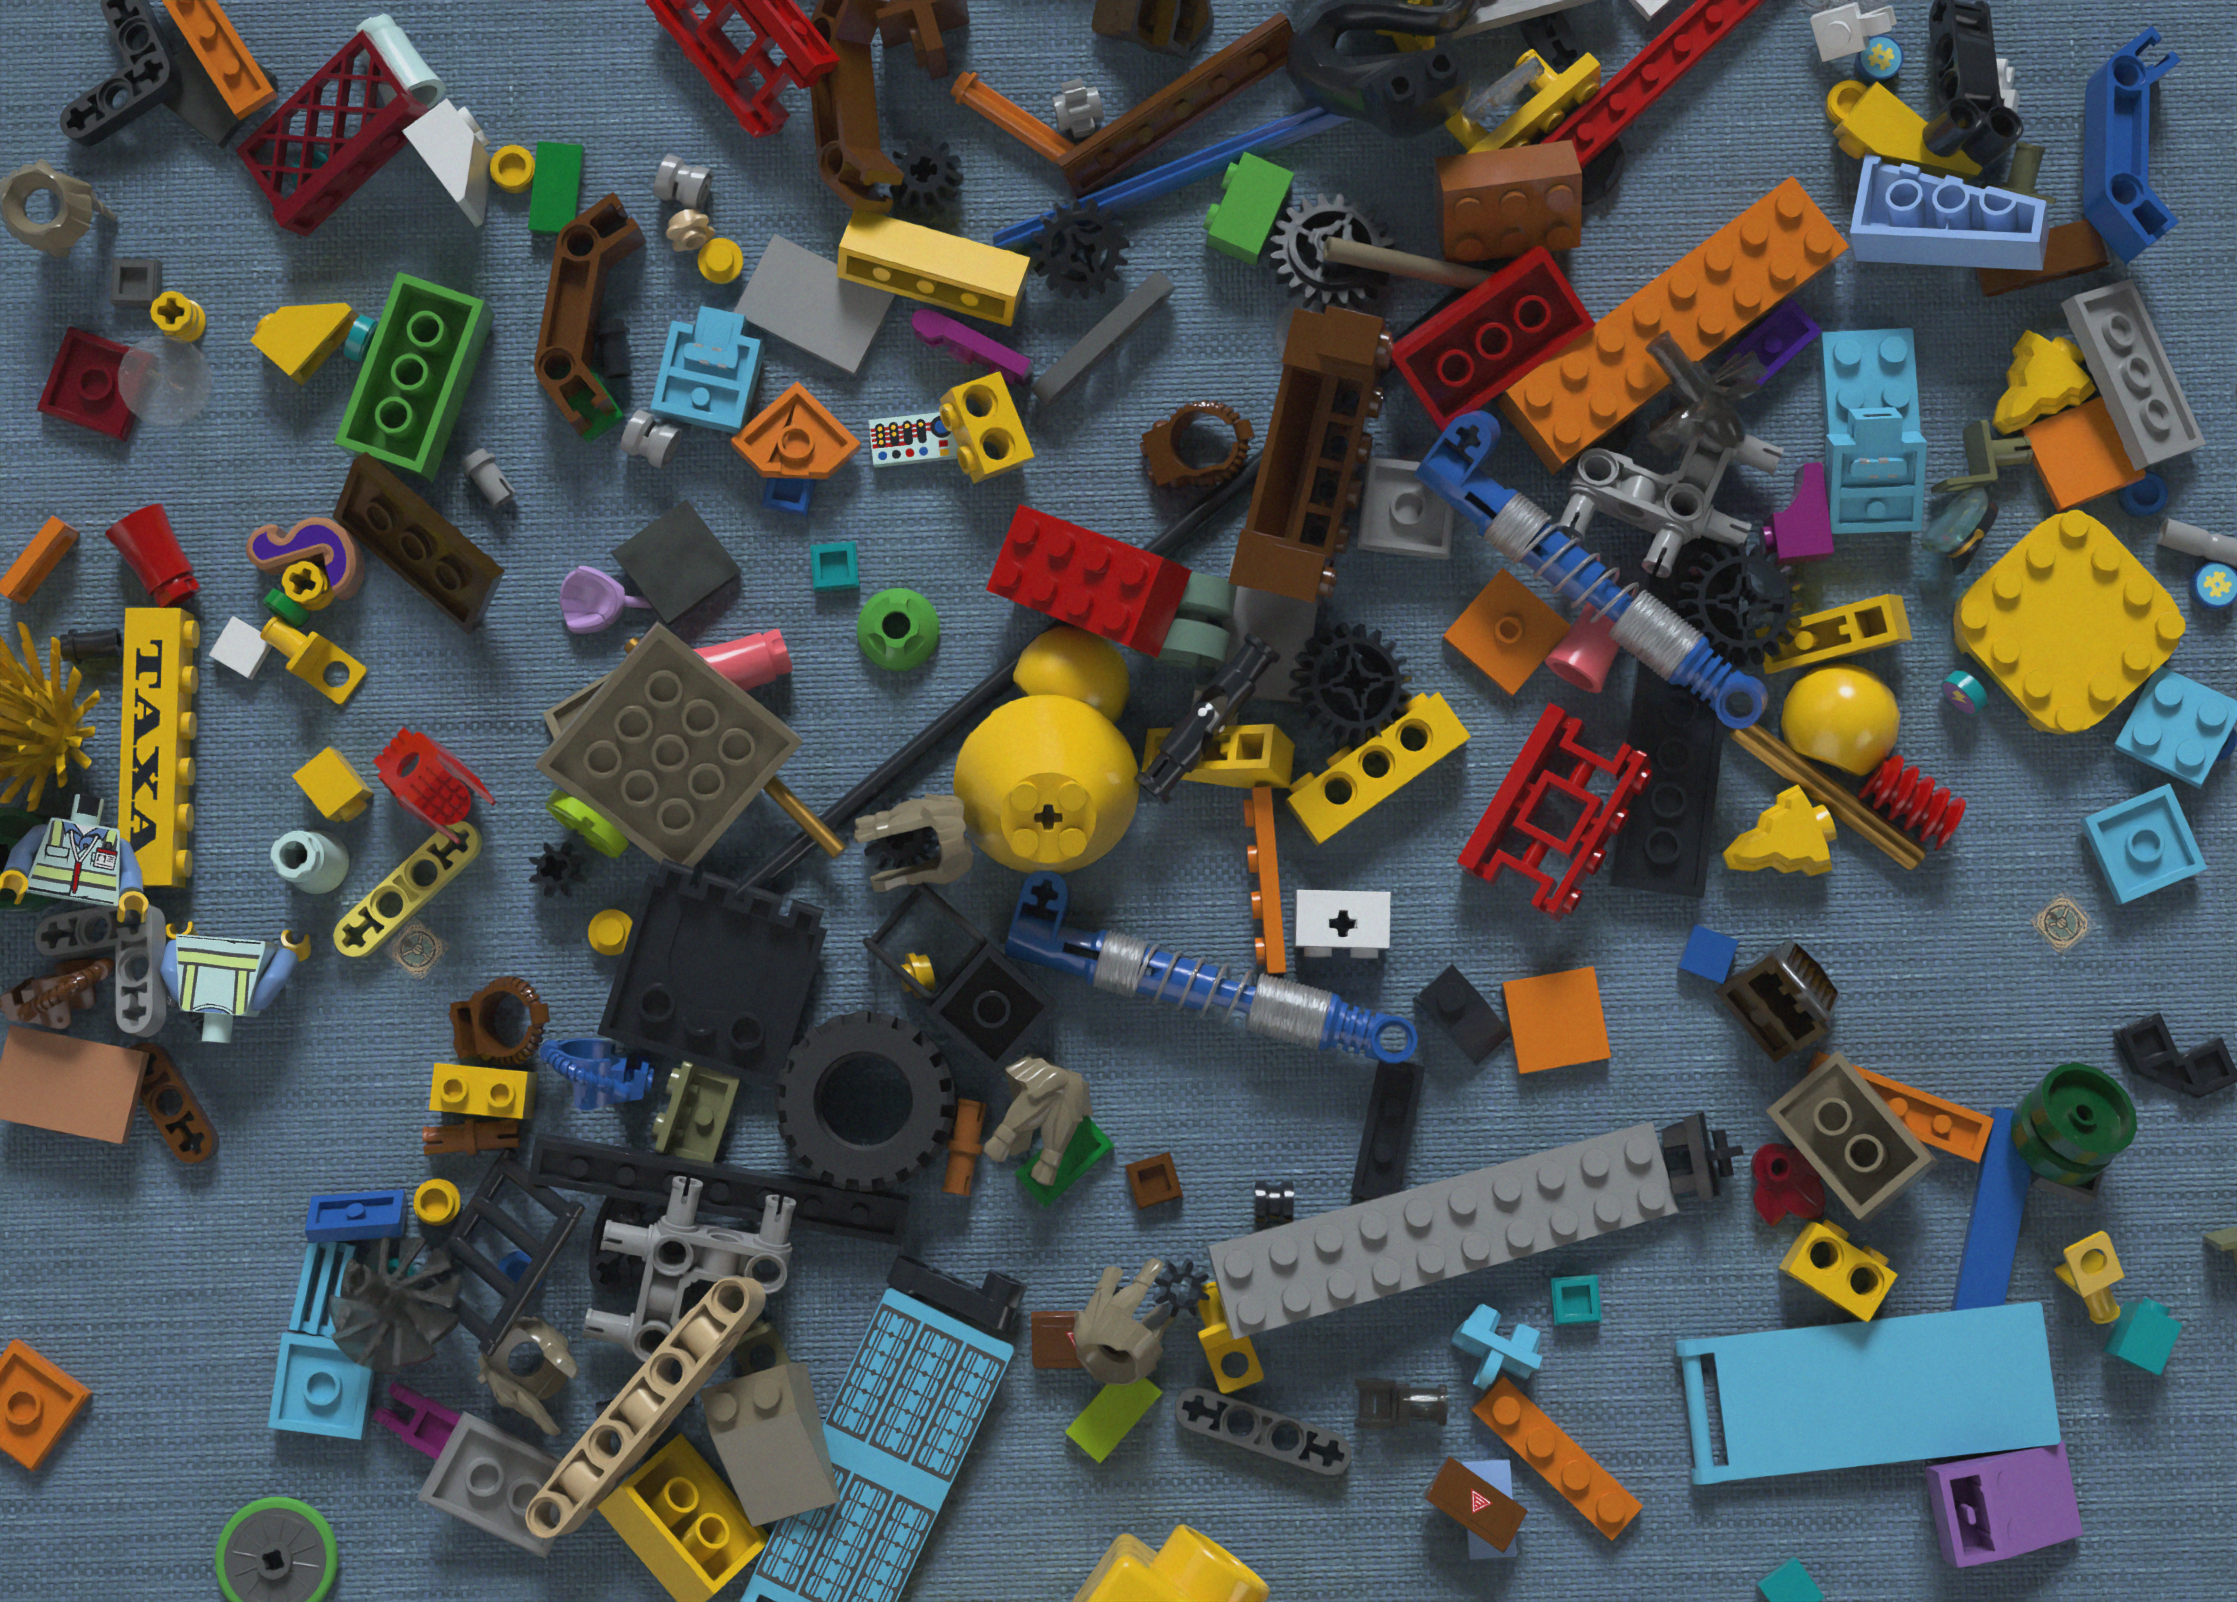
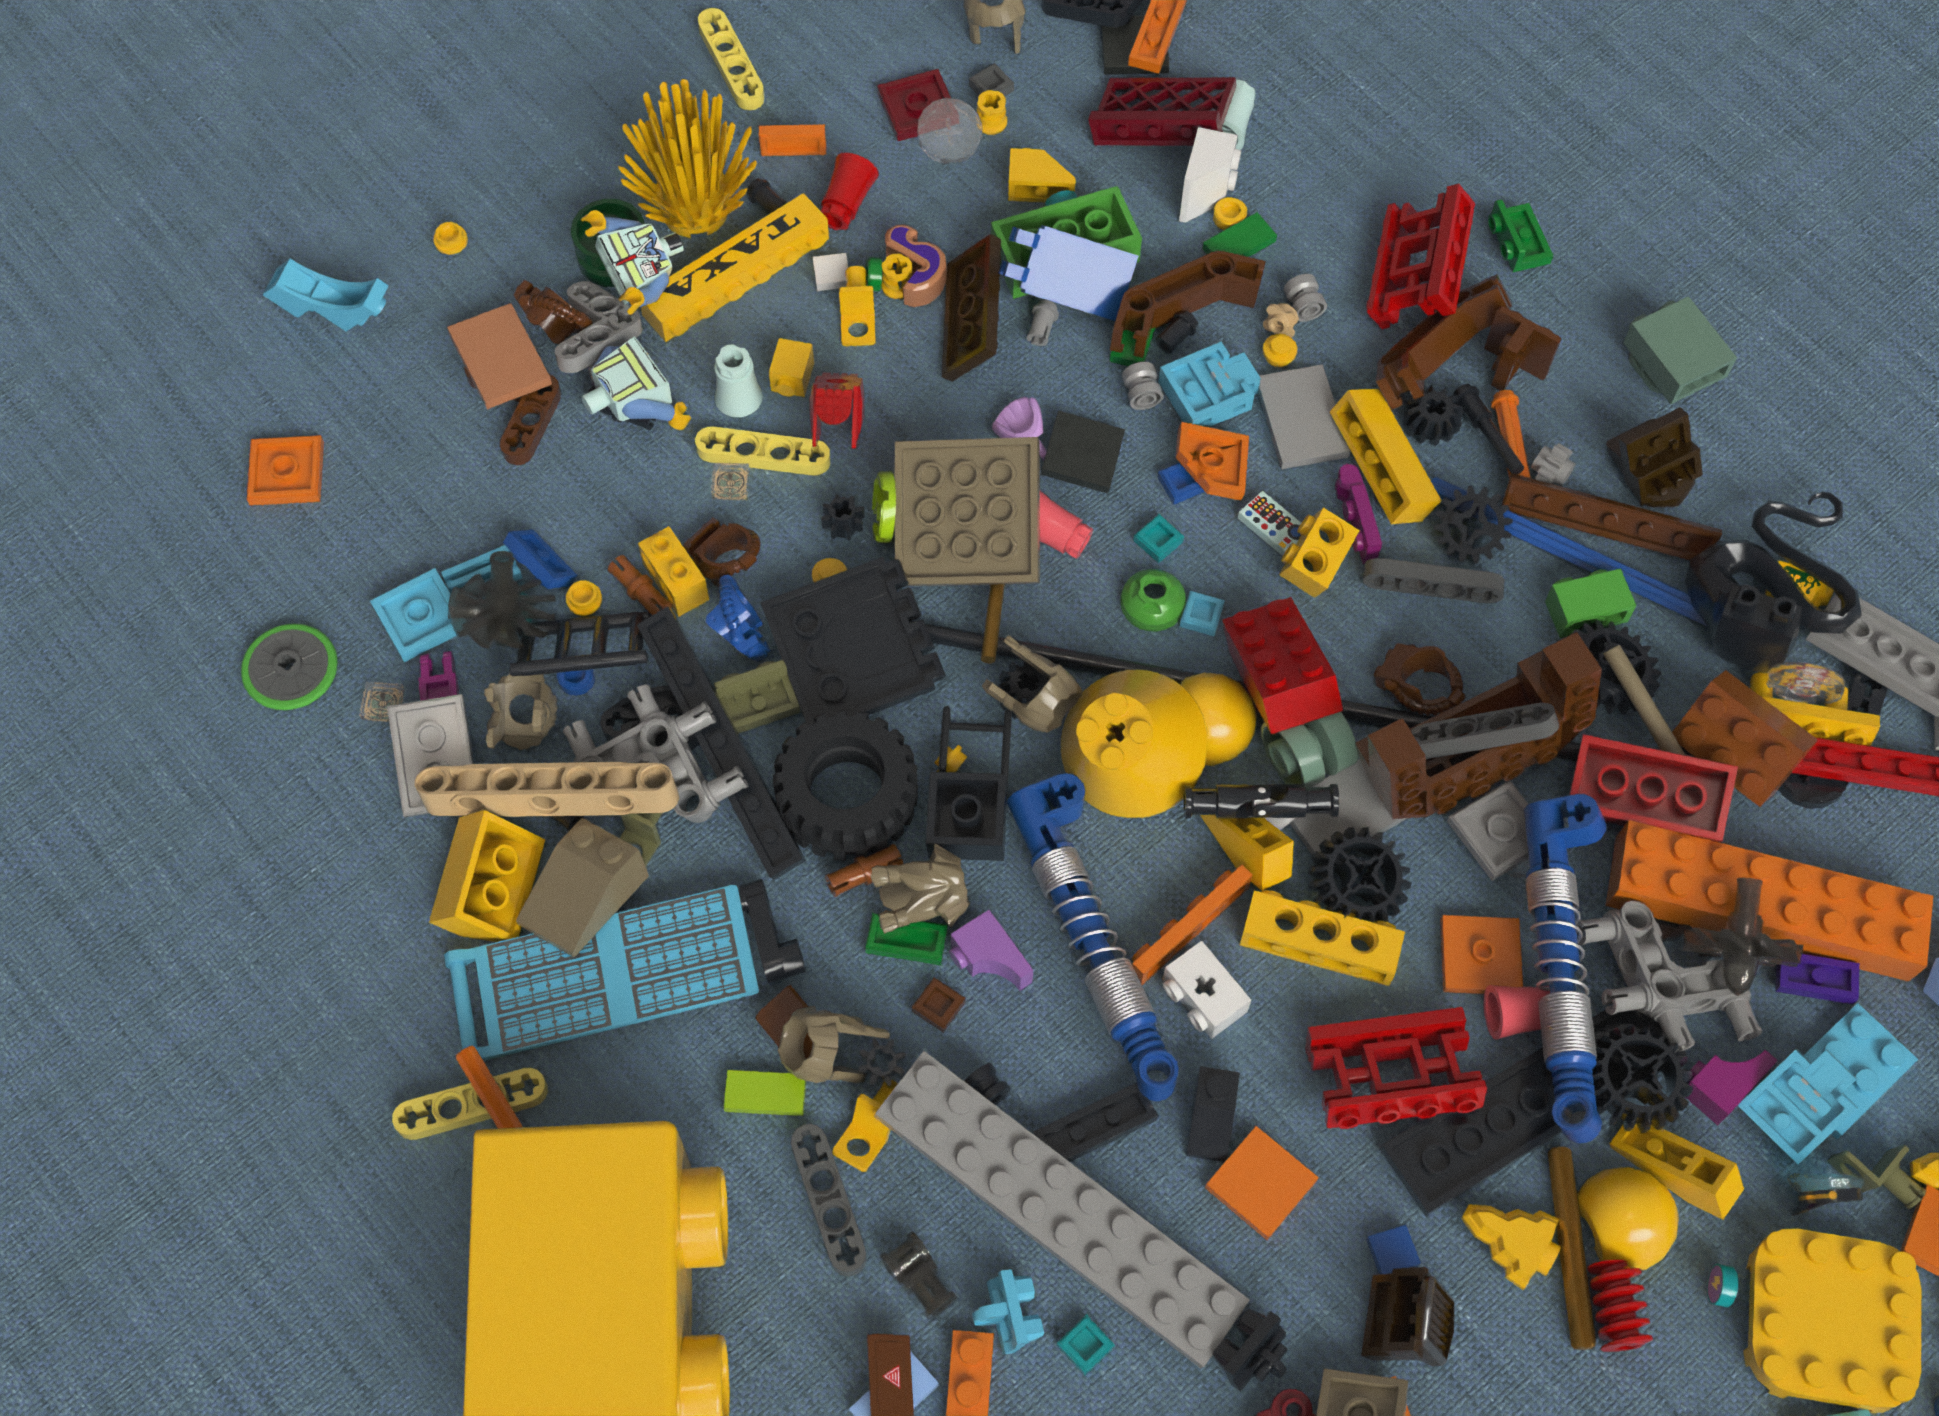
camera: 50 degrees right, 20 degrees down
none -> clear tile [359,682,405,722]
none -> medium lavender arch [949,910,1033,991]
none -> tile [998,225,1139,321]
none -> medium azure tile [1180,591,1225,636]
none -> dark grey beam [1411,703,1560,759]
none -> black pin [1453,384,1524,475]

